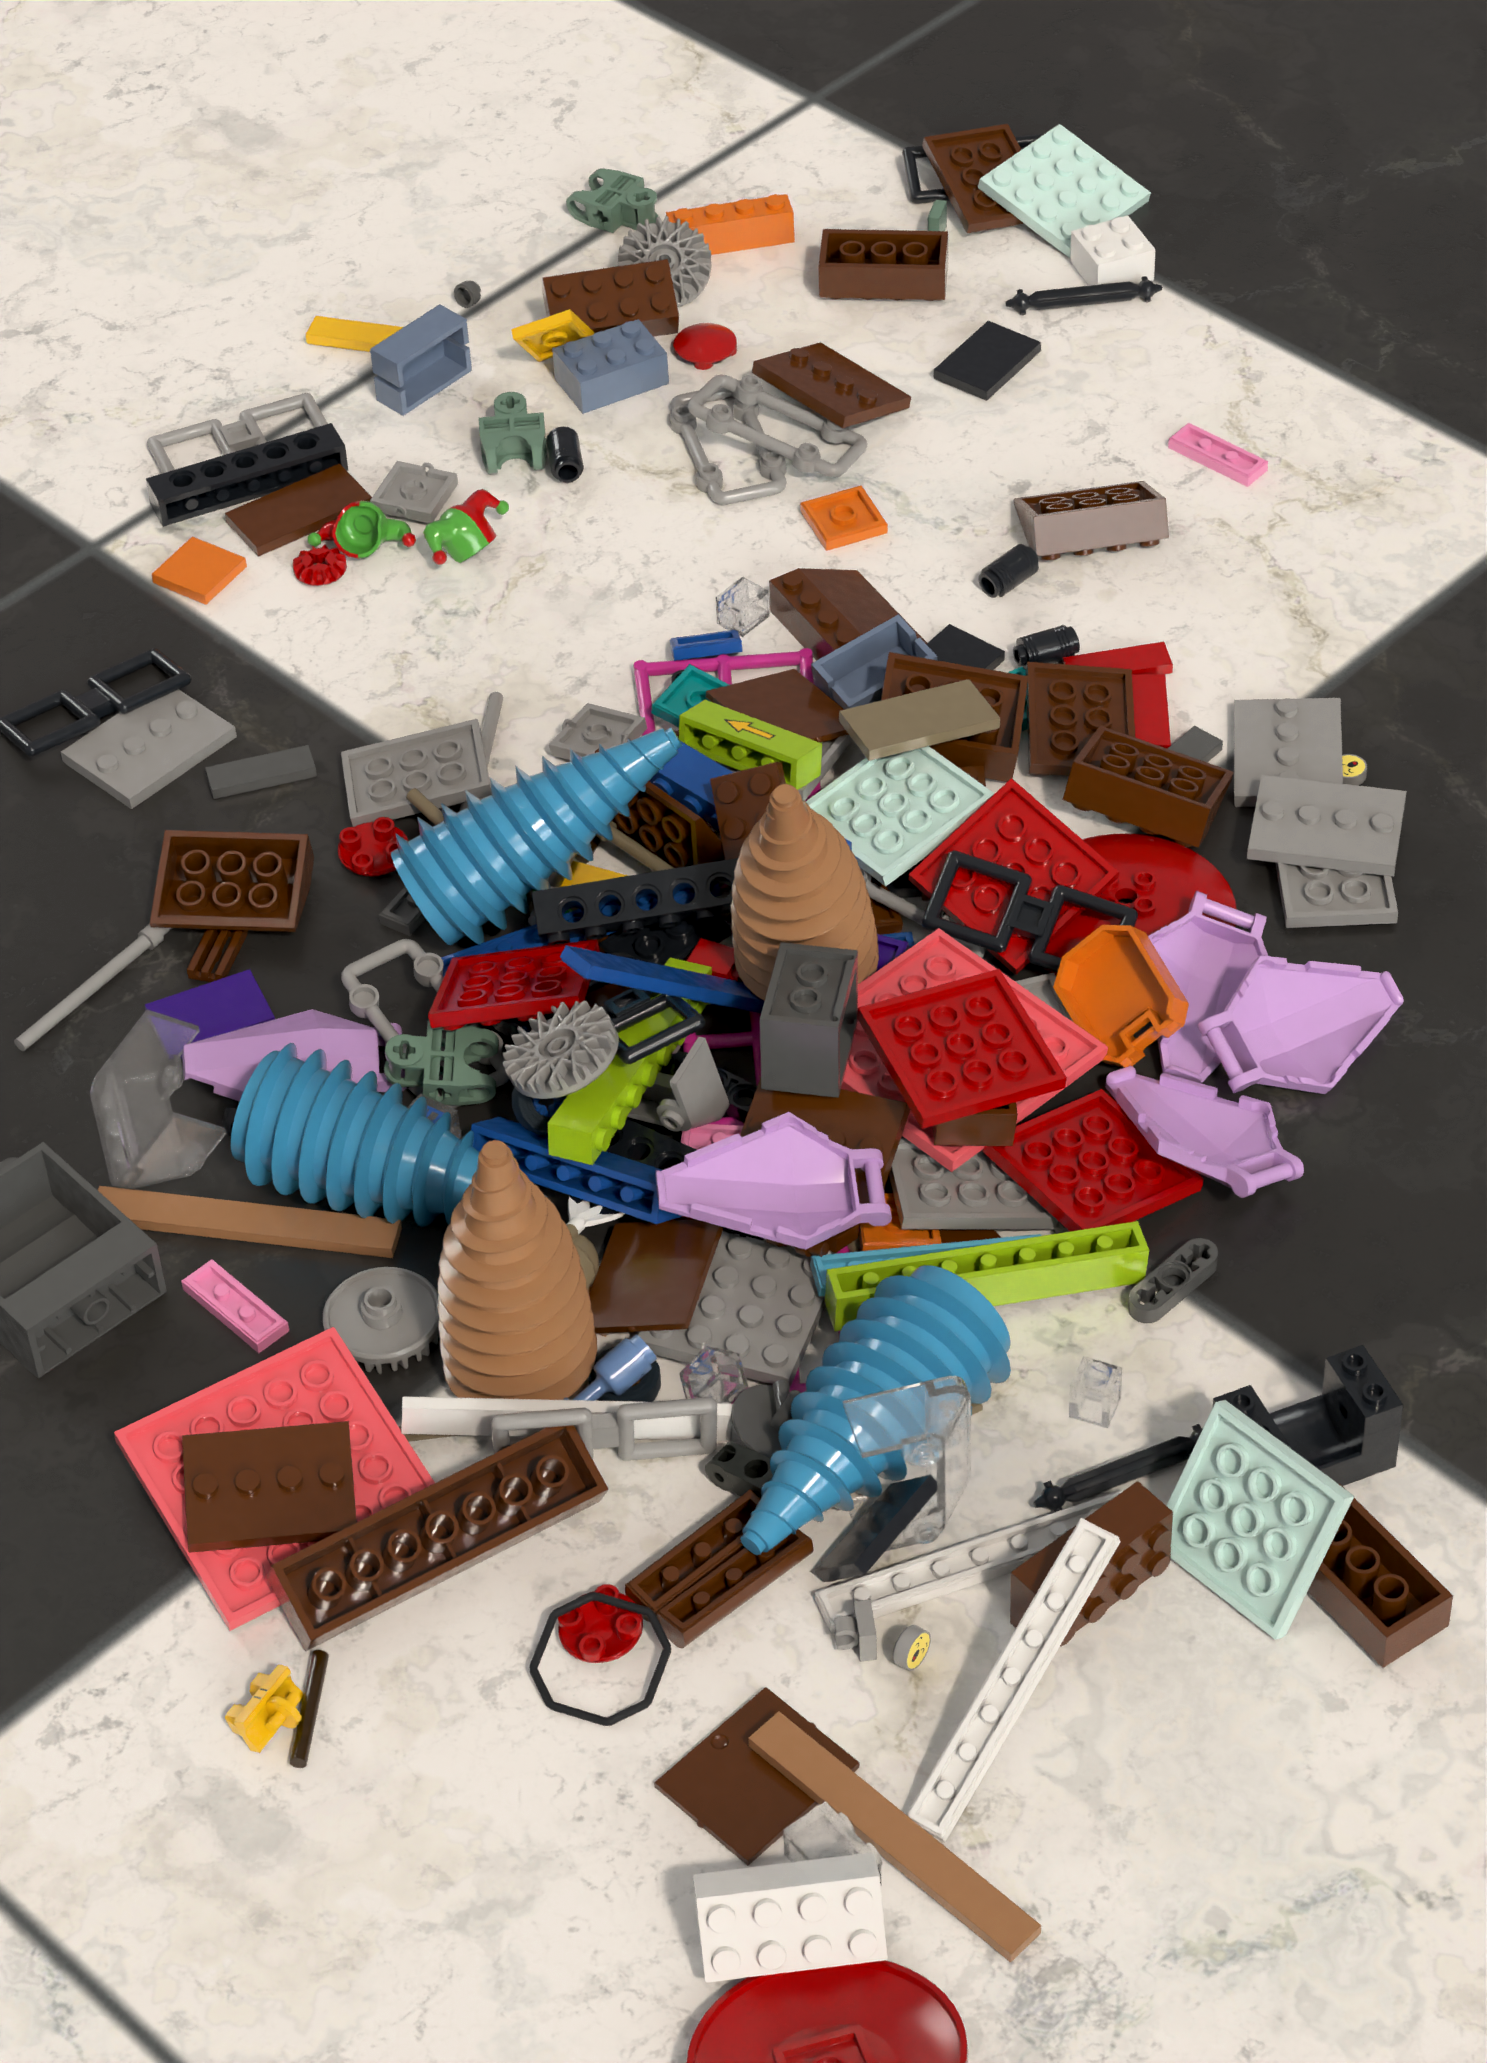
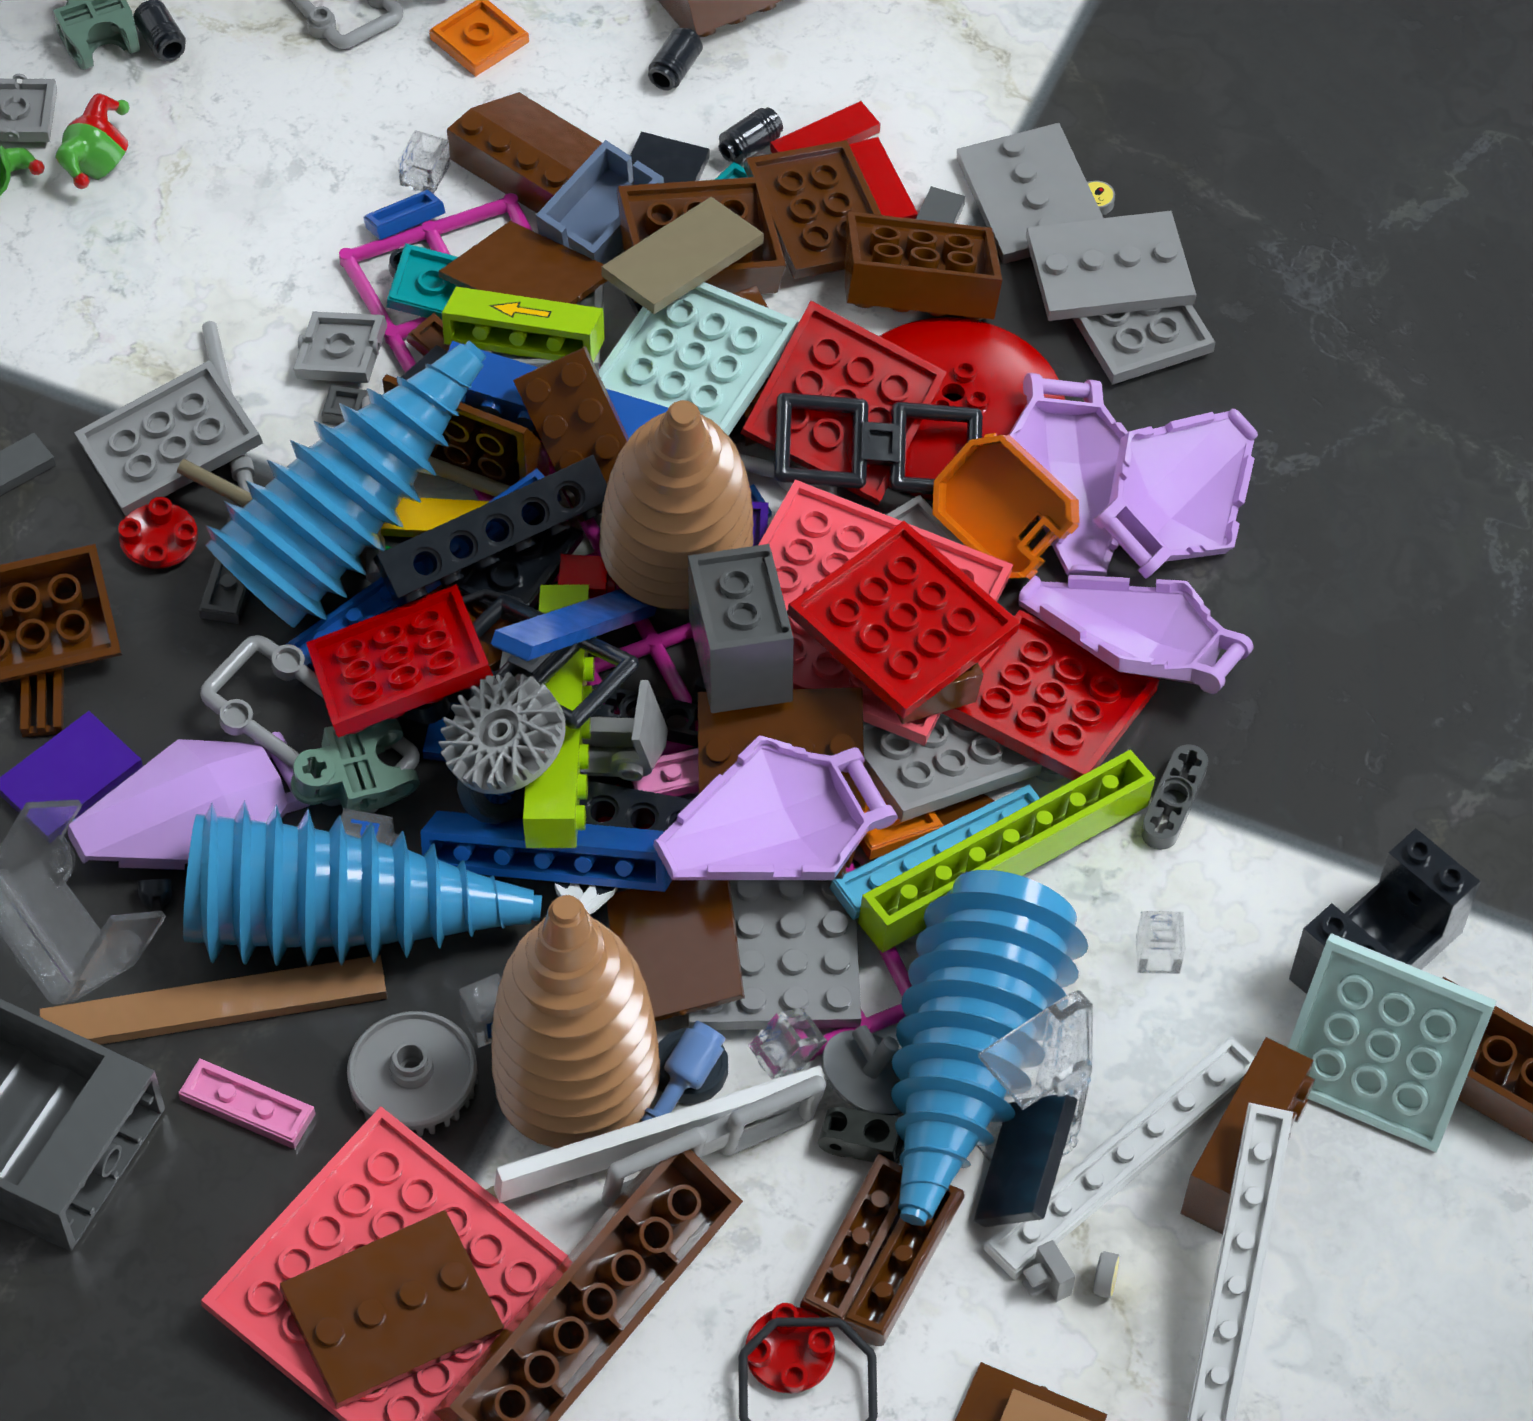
camera: 25 degrees left, 10 degrees up
black wheel [1033,1424,1203,1512] -> none

